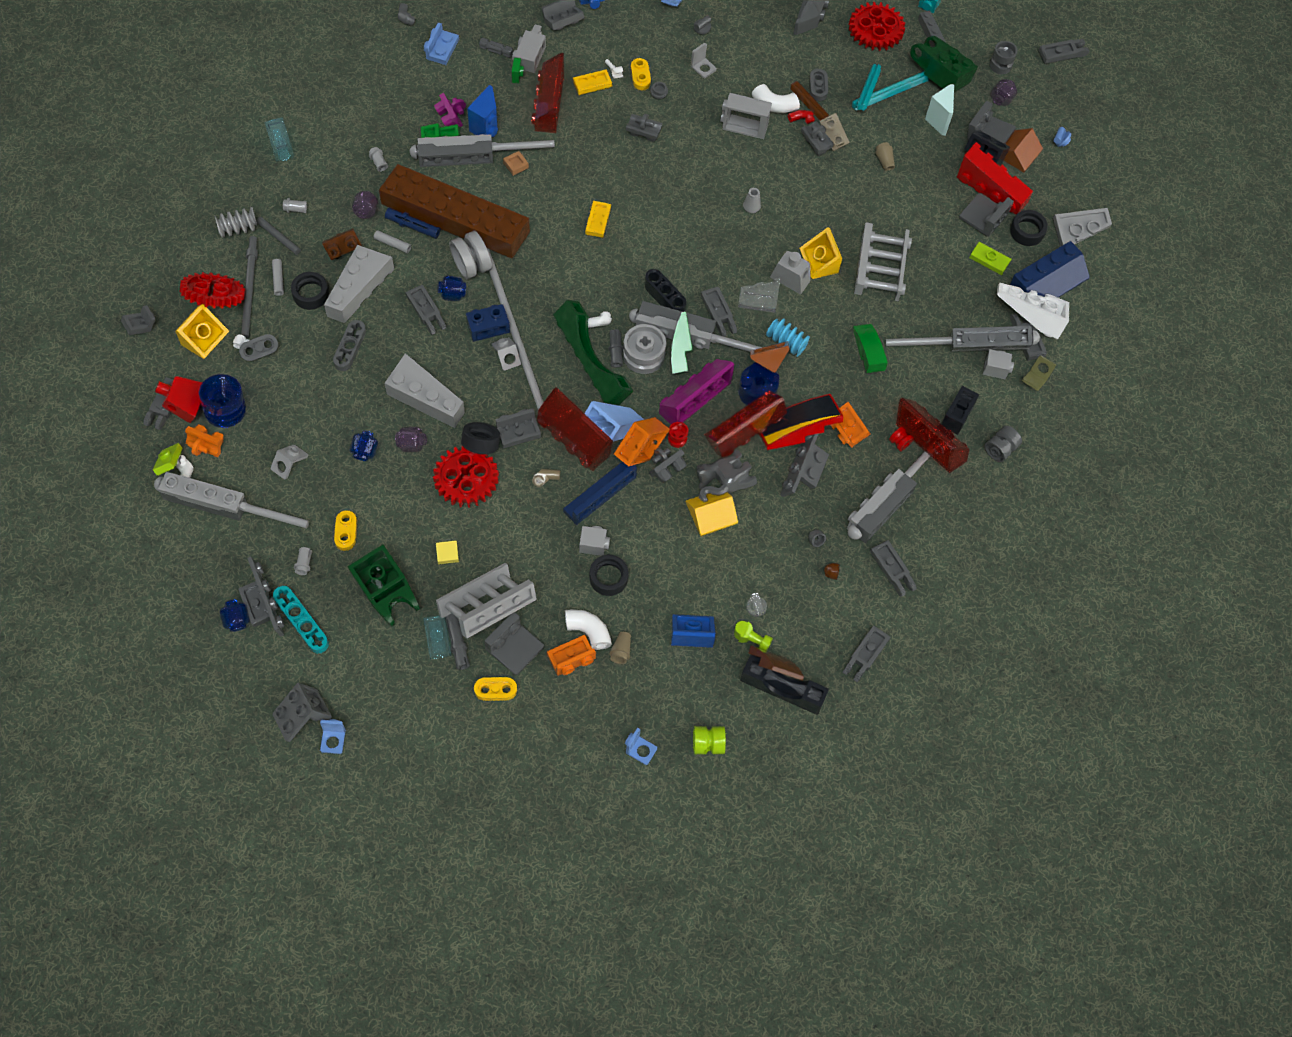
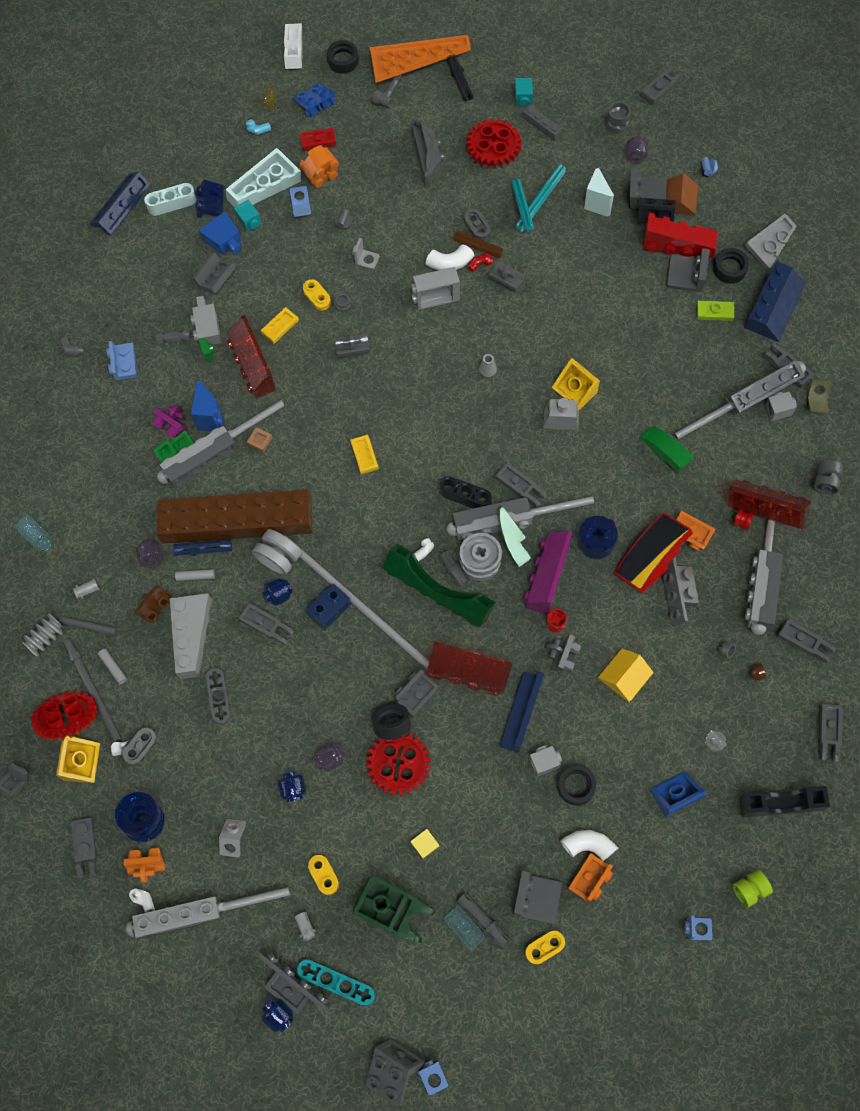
camera: 20 degrees left, 5 degrees up
lime plate [153,443,183,475] -> none
red torso [154,376,207,423] -> none
black tyre [291,272,329,310] -> none
light grey pin [369,147,388,172] -> none
light grey wedge [385,353,465,428] -> none
light grey fence [436,563,537,638] -> none
light grey bracket [492,337,521,370] -> none
dark tan arm [532,469,560,487] -> none
light blue slope [583,401,644,442] -> none
white hand [605,59,623,78] -> none
dark tan cone [609,632,631,664] -> none
orange window [614,417,670,466] -> none
dark grey animal [696,449,757,502] -> none
clear red slope [705,391,787,457] -> none
lime leg [734,621,773,651] -> none
clear wing [738,278,780,313] -> none
reddish brown slope [748,646,804,681] -> none
dark orange slope [750,341,790,373] -> none
medium azure piece [766,318,810,357] -> none
dark tan hips [820,113,850,151] -> none
light grey fence [854,223,912,301] -> none
dark tan cone [875,142,895,171] -> none
dark green brick [910,36,978,92] -> none
black brick [941,386,980,435] -> none
white wedge [997,283,1069,339] -> none

